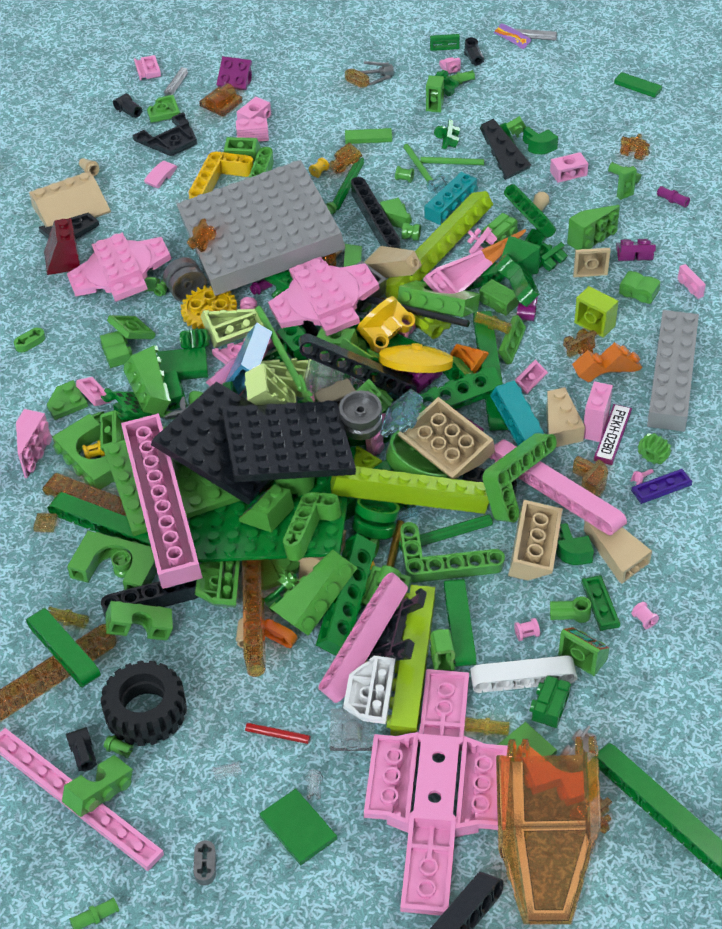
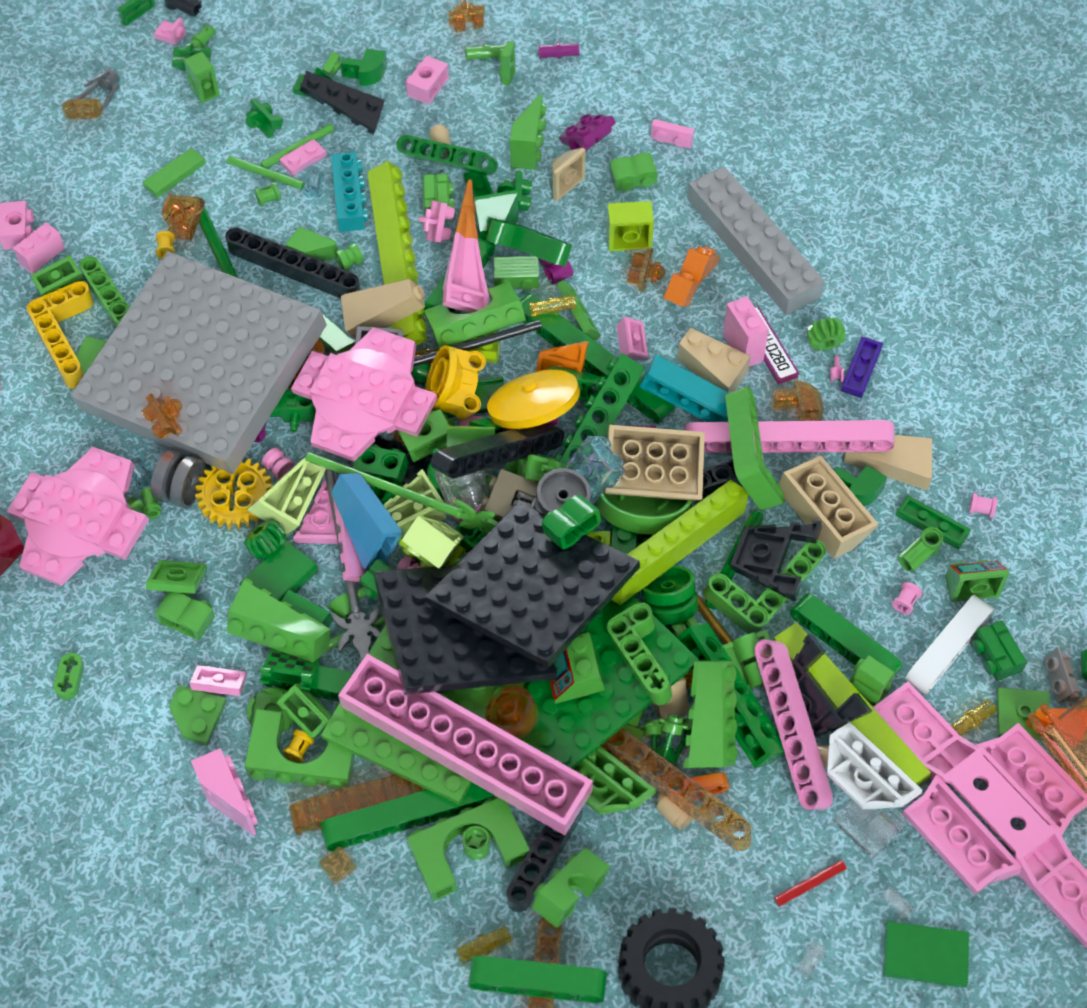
camera: 45 degrees left, 10 degrees up
none -> bright pink plate [279,139,327,176]
none -> clear orange cylinder [485,686,539,739]
none -> green brick [541,494,601,550]
none -> black wing [730,520,822,601]

